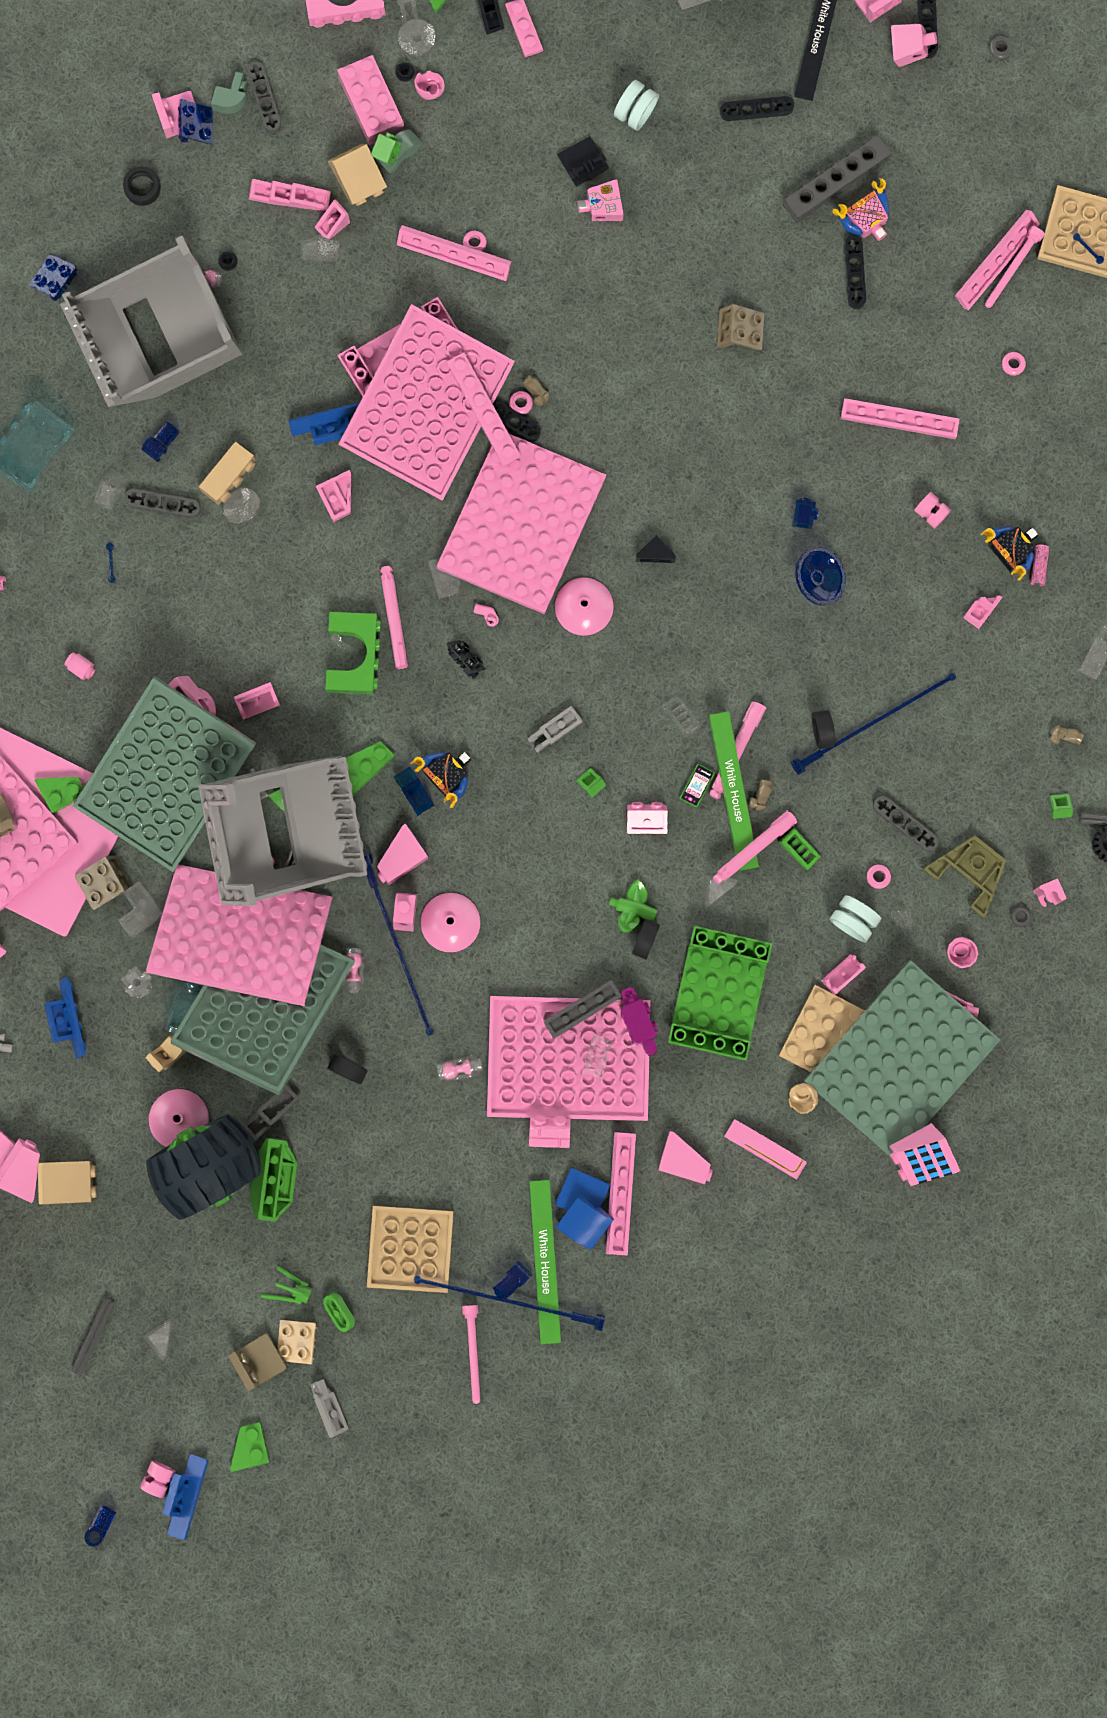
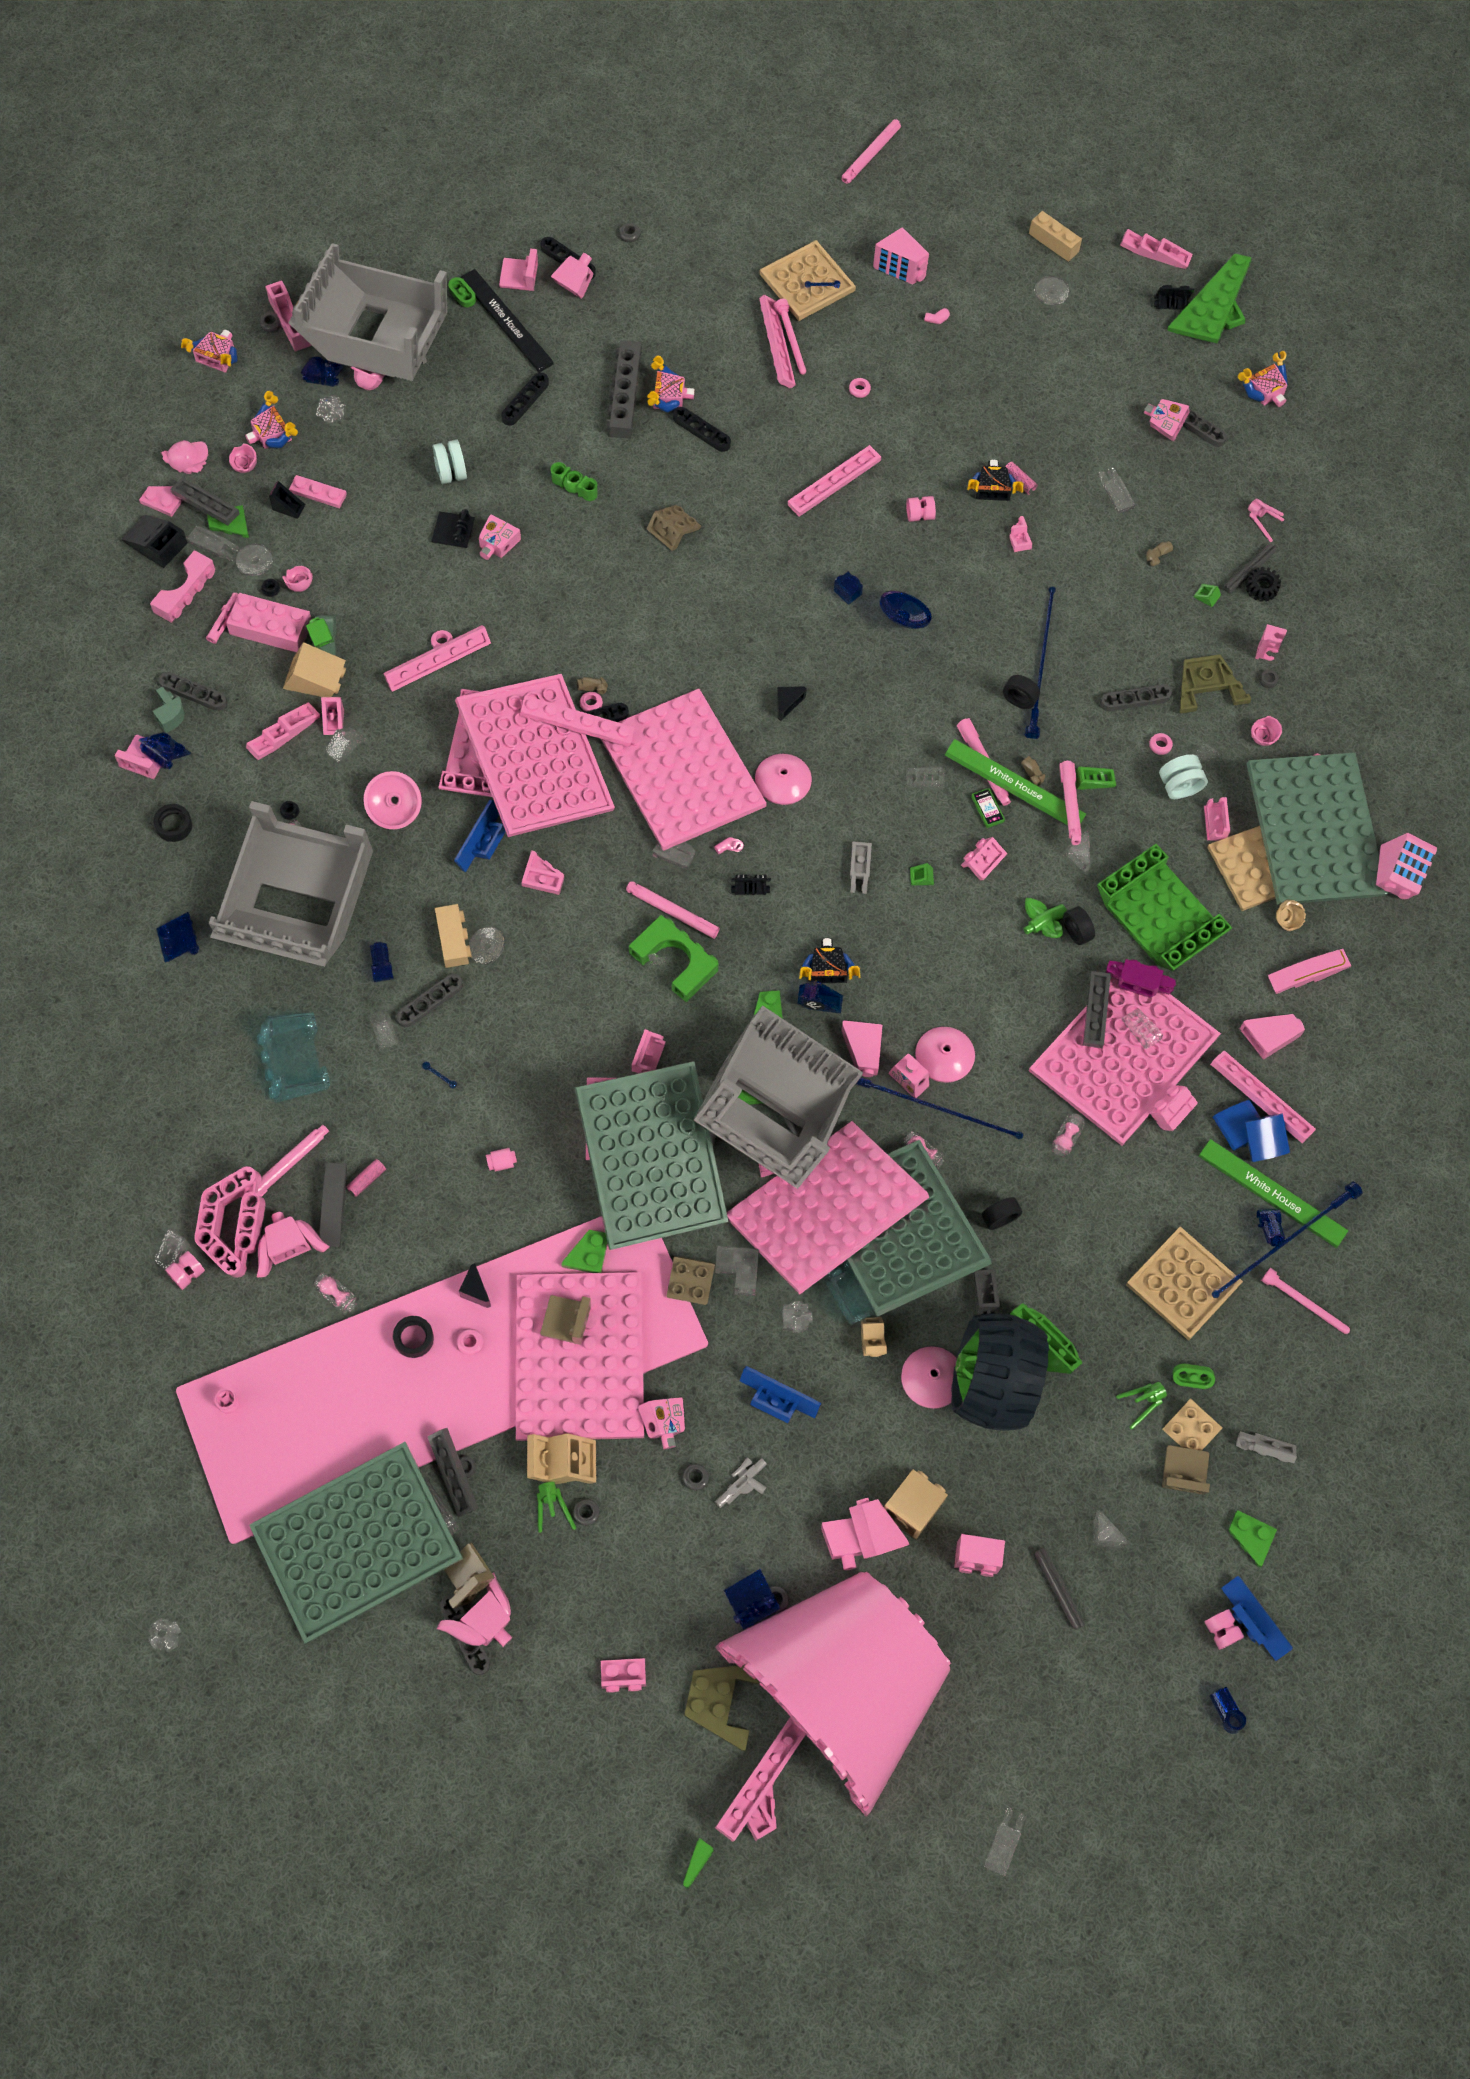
camera: 50 degrees left, 15 degrees down
none -> bright pink pin [206,593,239,644]
none -> bright pink dish [364,771,422,829]
none -> bright green piece [551,462,598,501]
none -> bright pink piece [954,1534,1005,1577]

